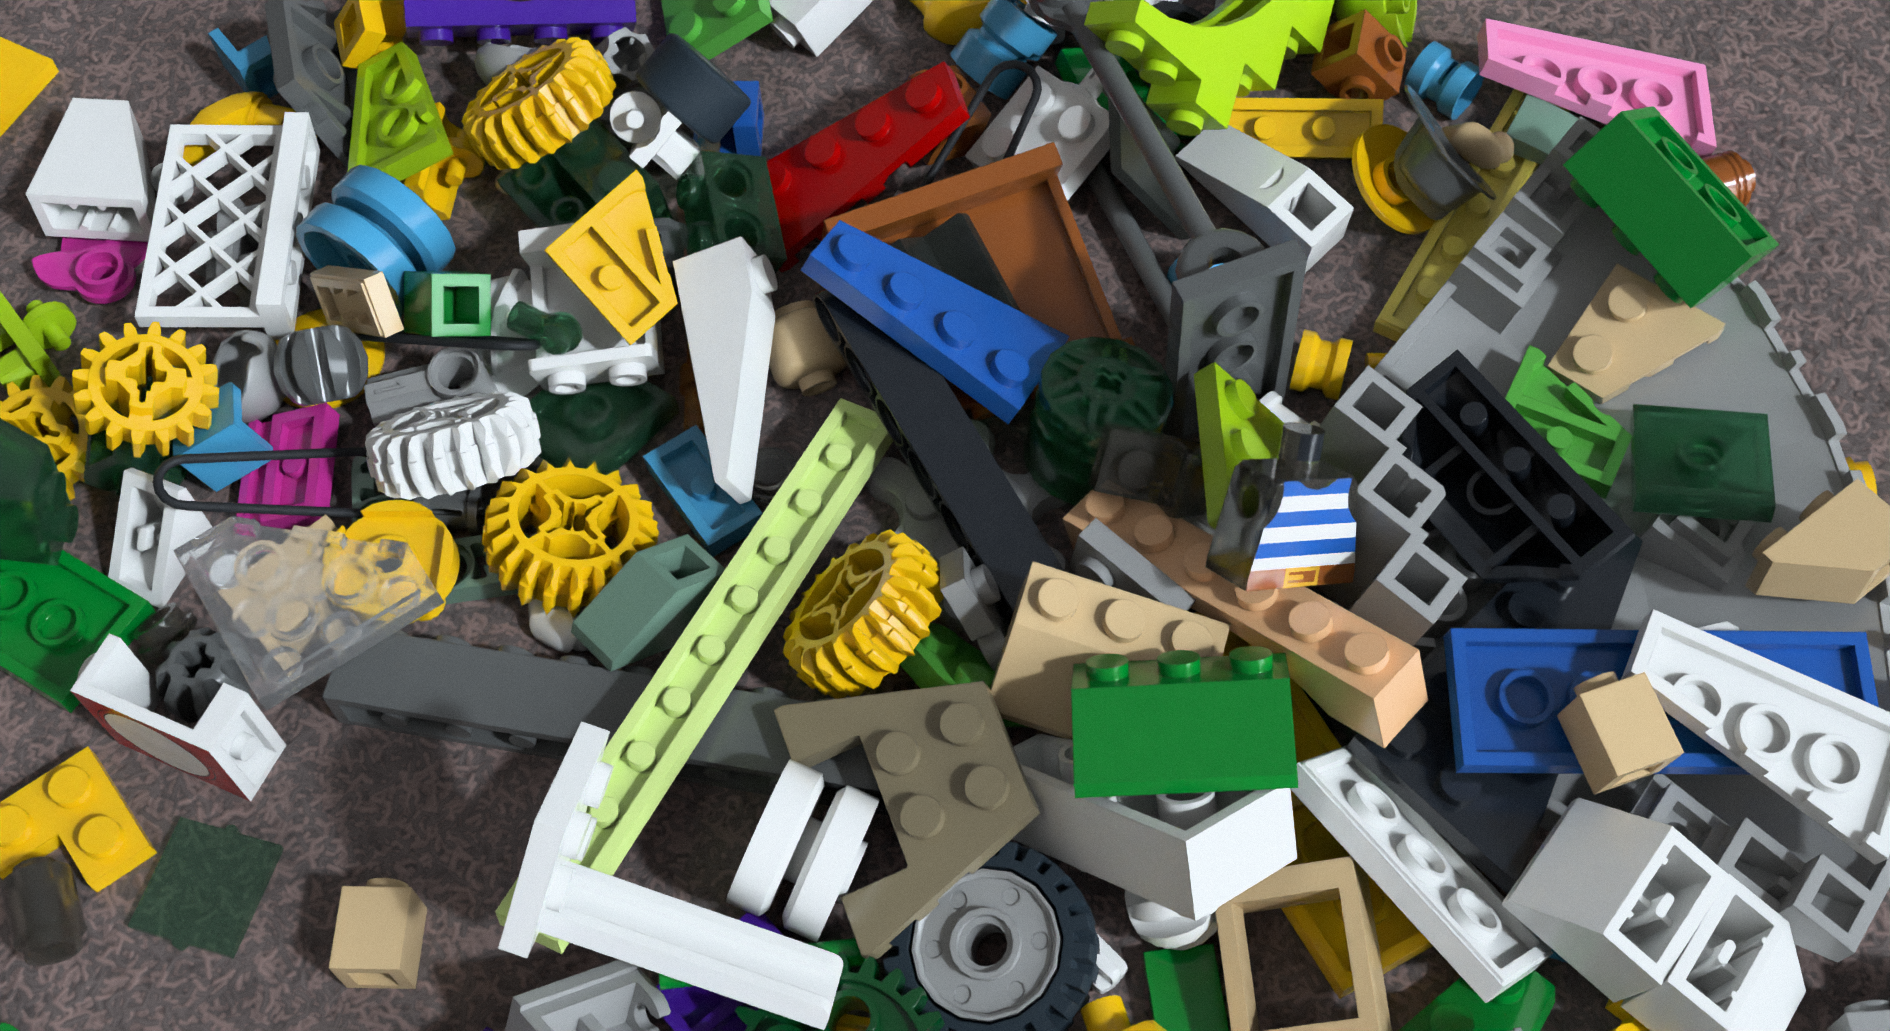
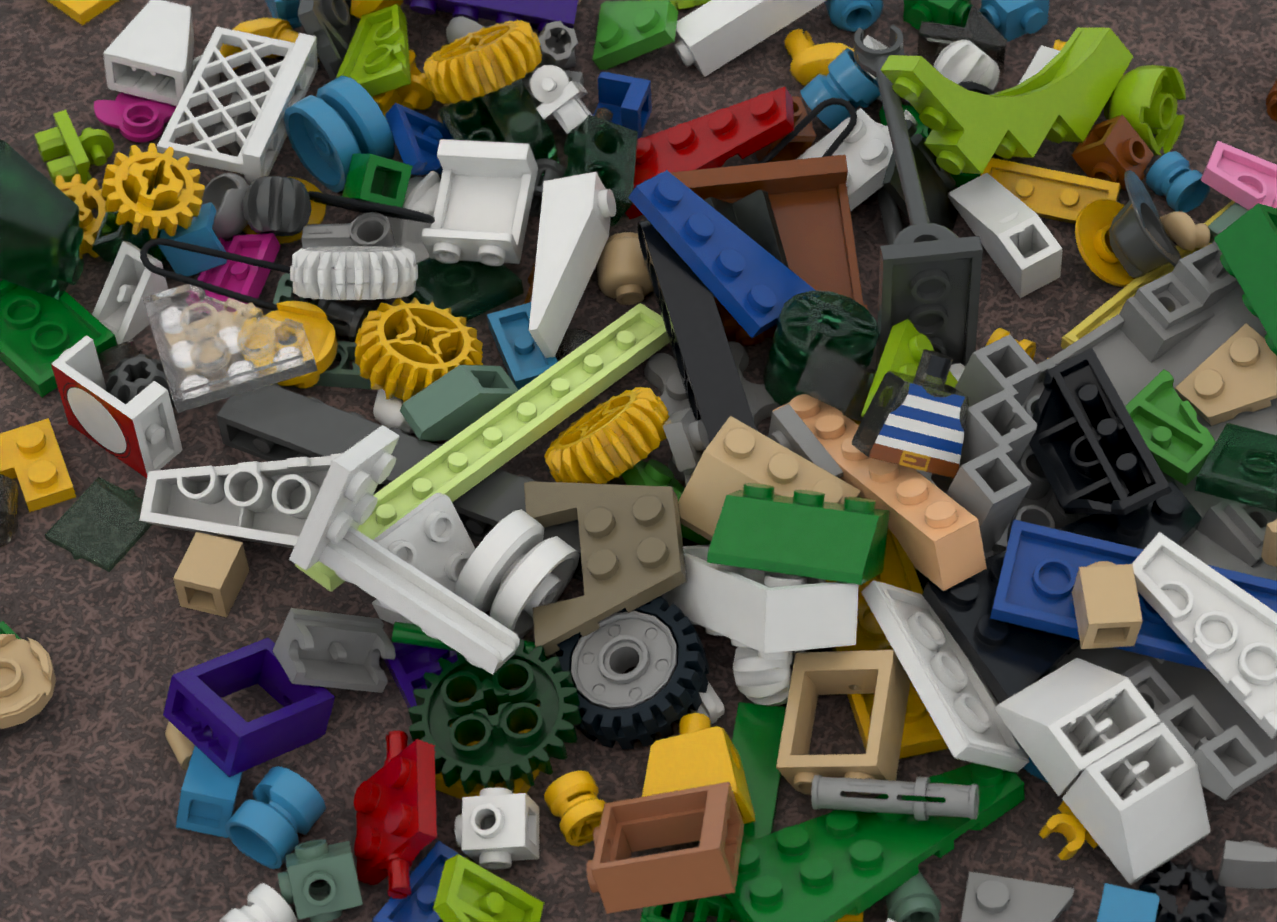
camera: 15 degrees right, 10 degrees down
tan plate [310,265,404,338] -> none
clear green arm [507,301,583,356] -> none
yellow wing [545,170,678,346] -> none
black wheel [636,33,751,144] -> none
none -> white wedge [139,453,342,548]
none -> white bracket [372,493,475,624]
none -> blue wing [385,103,466,175]

